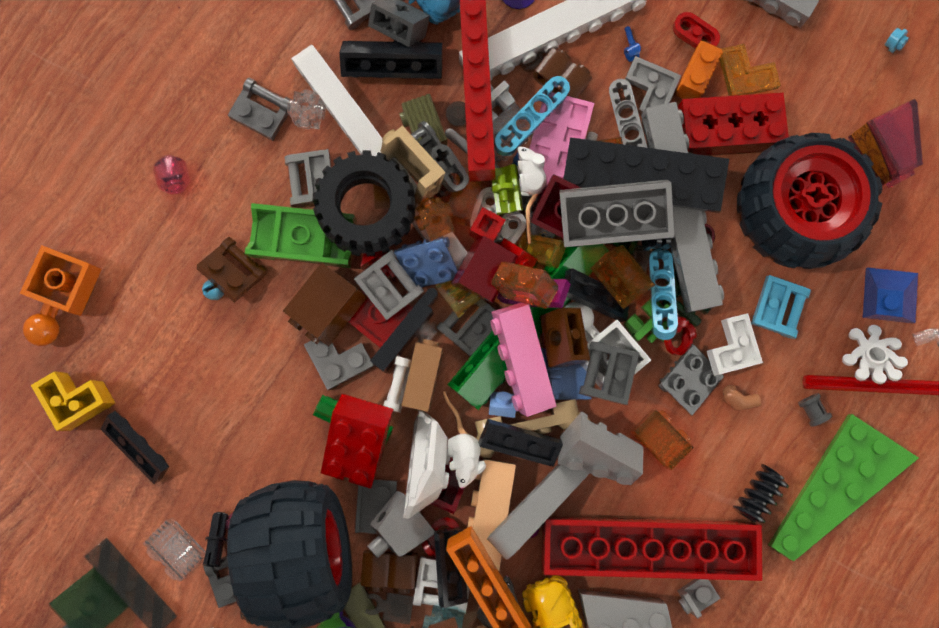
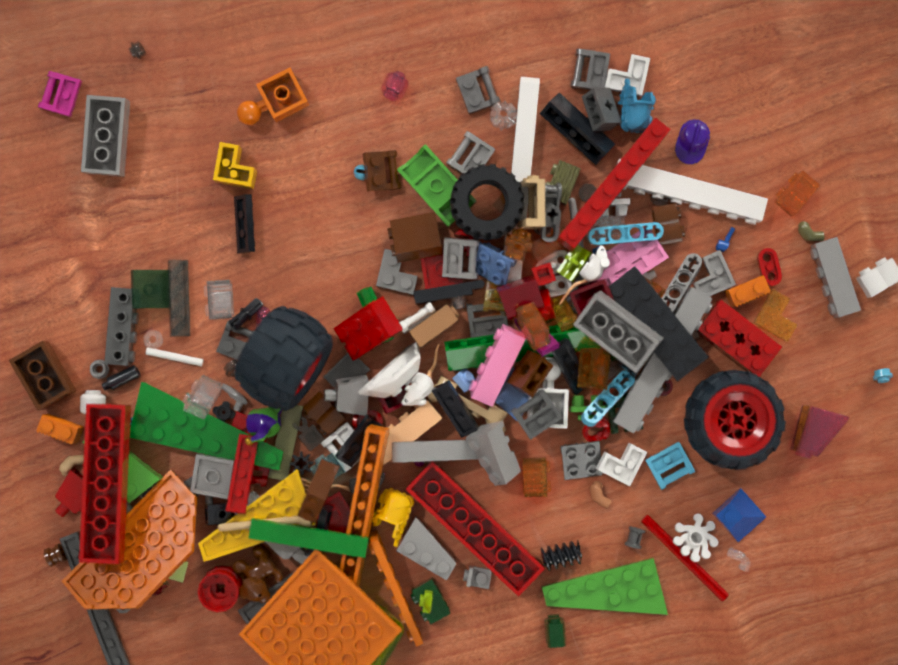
camera: 50 degrees right, 5 degrees up
none -> dark green brick [544,614,566,648]

